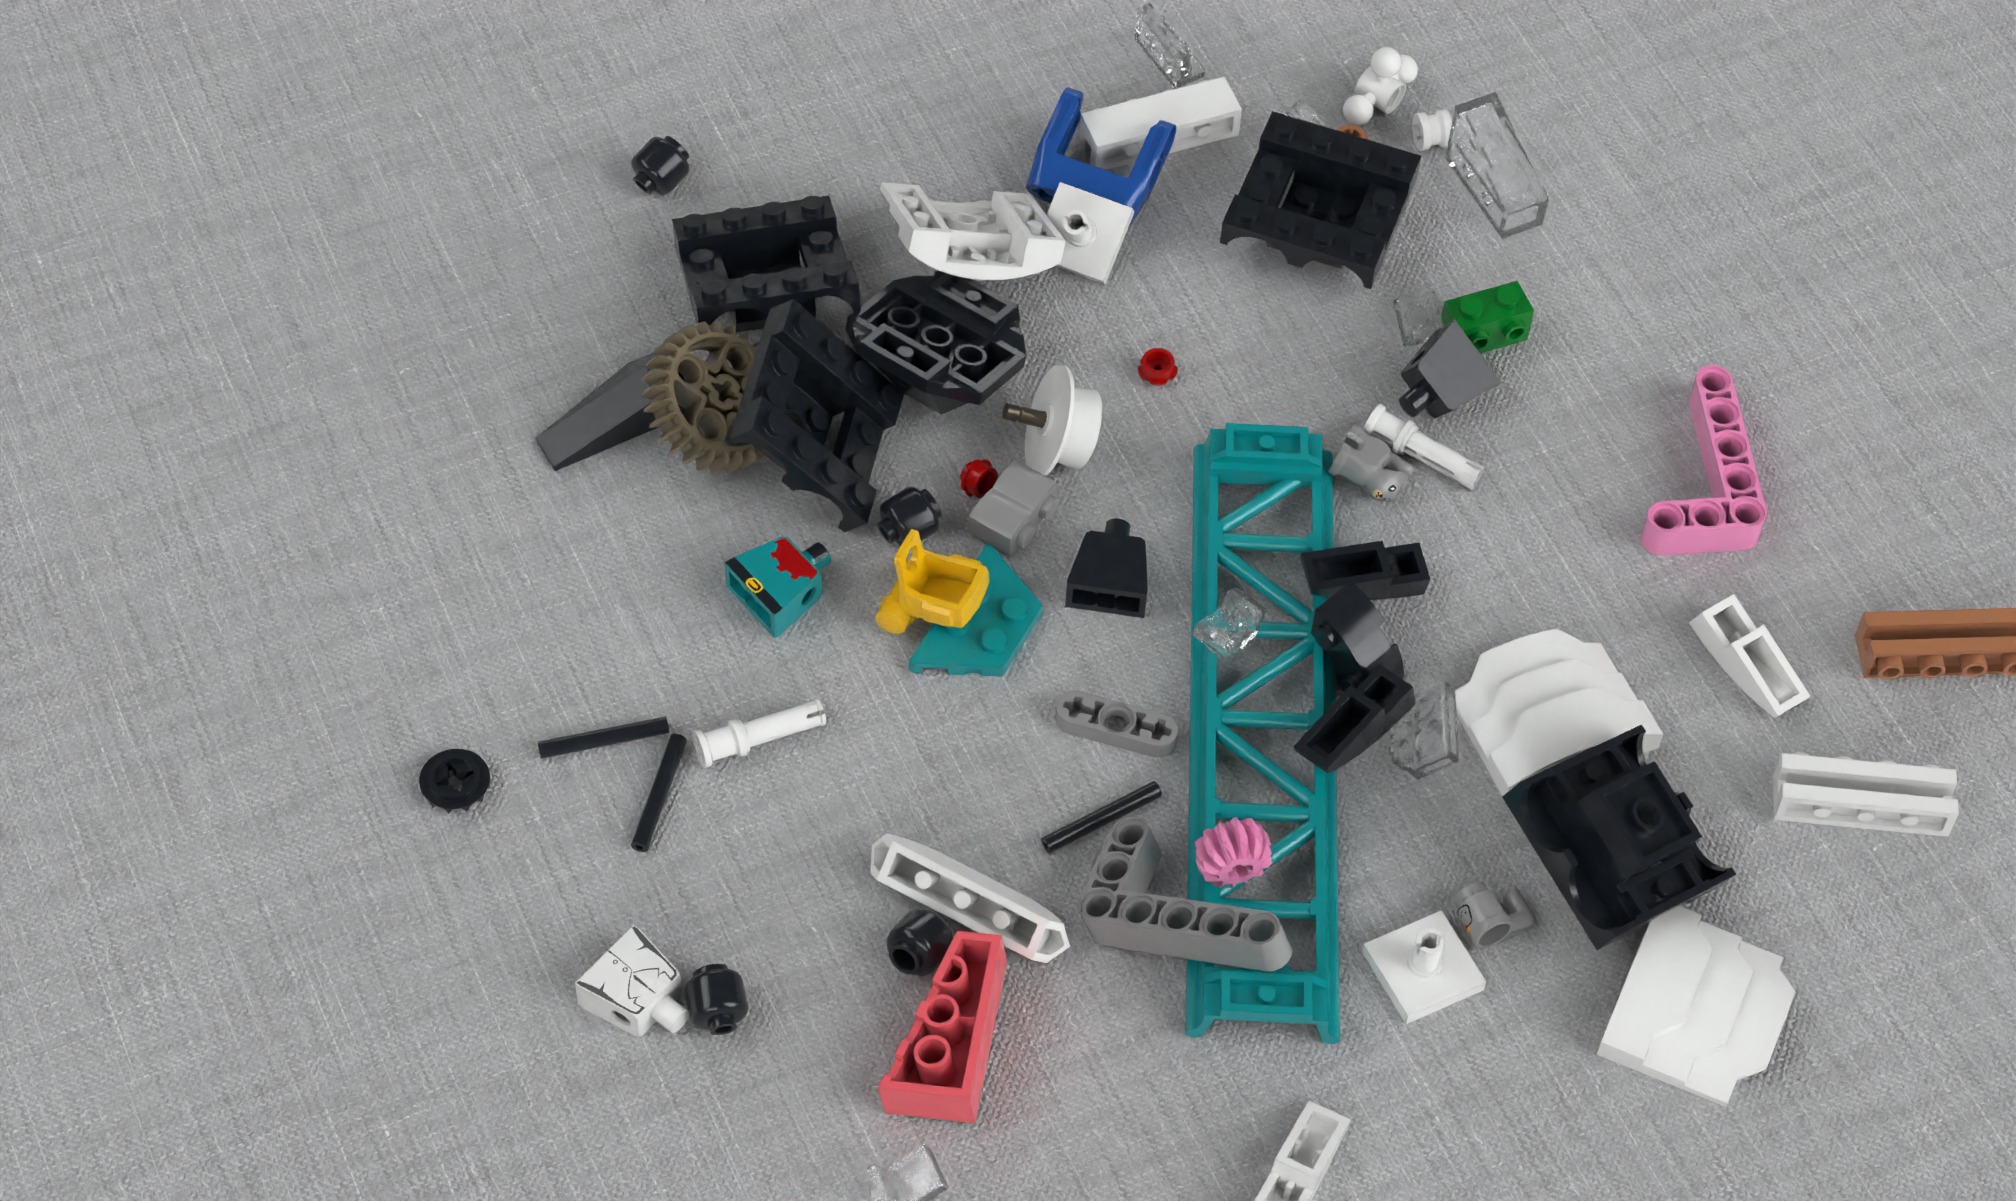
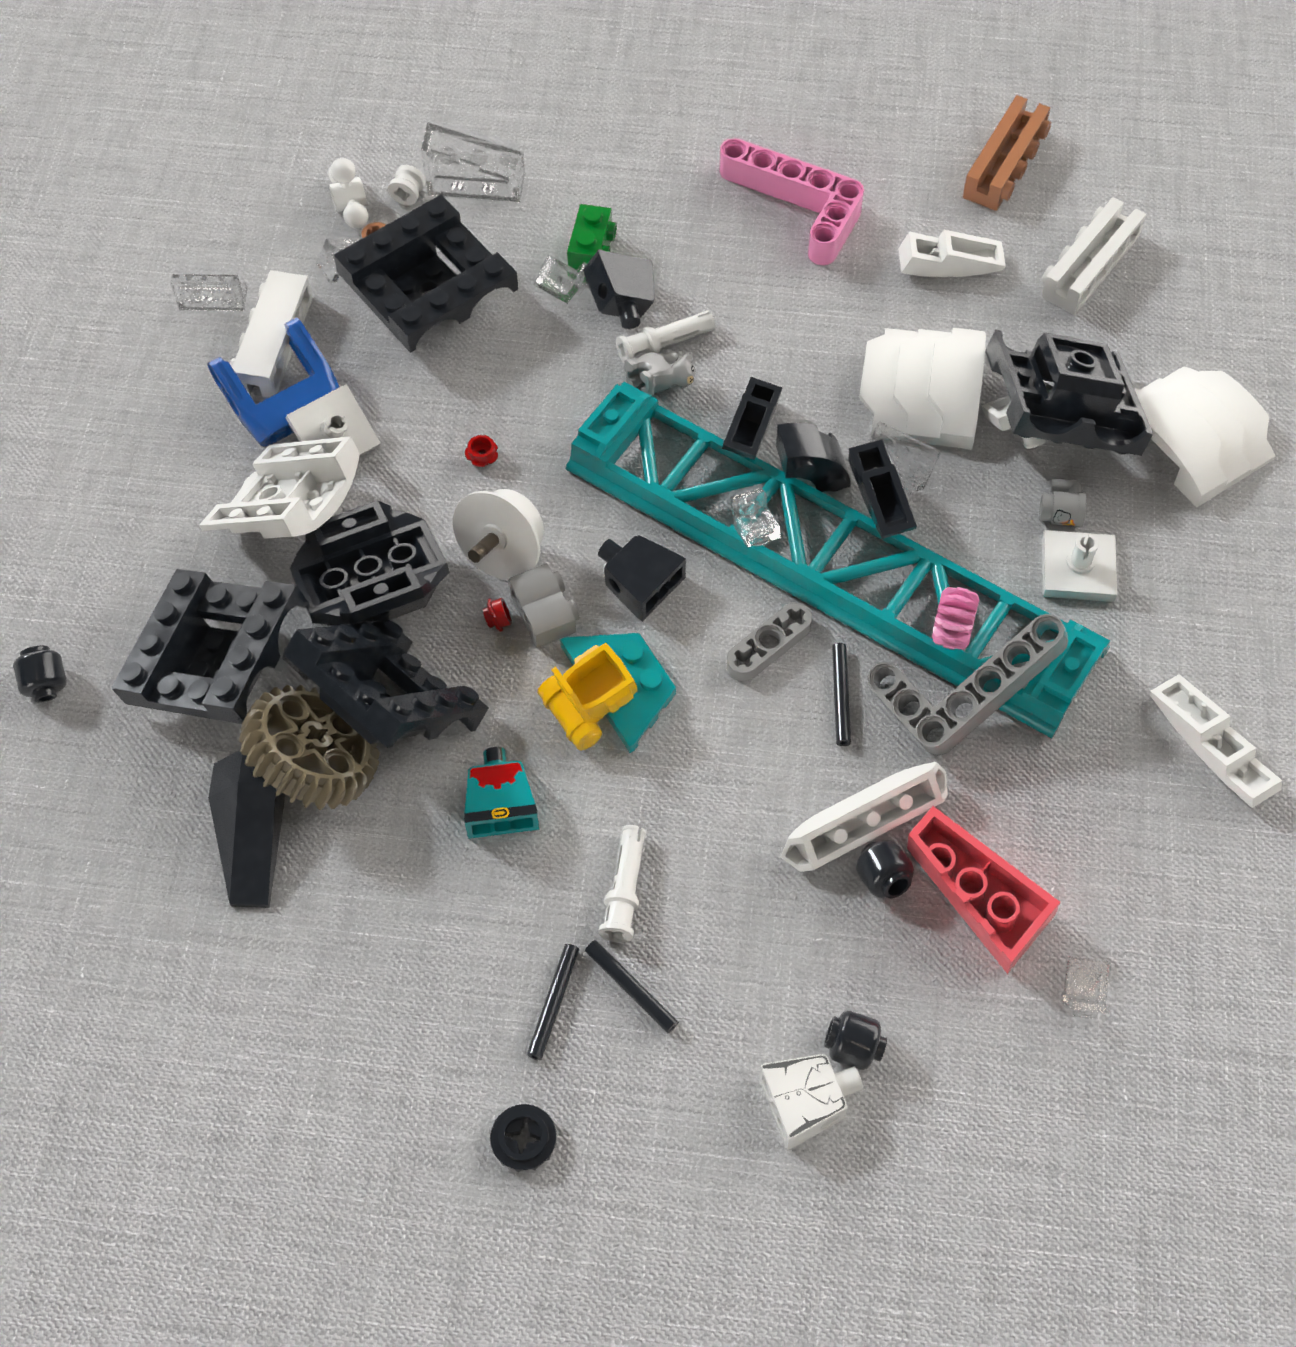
camera: 55 degrees left, 5 degrees up
black head [877,486,942,546] -> none

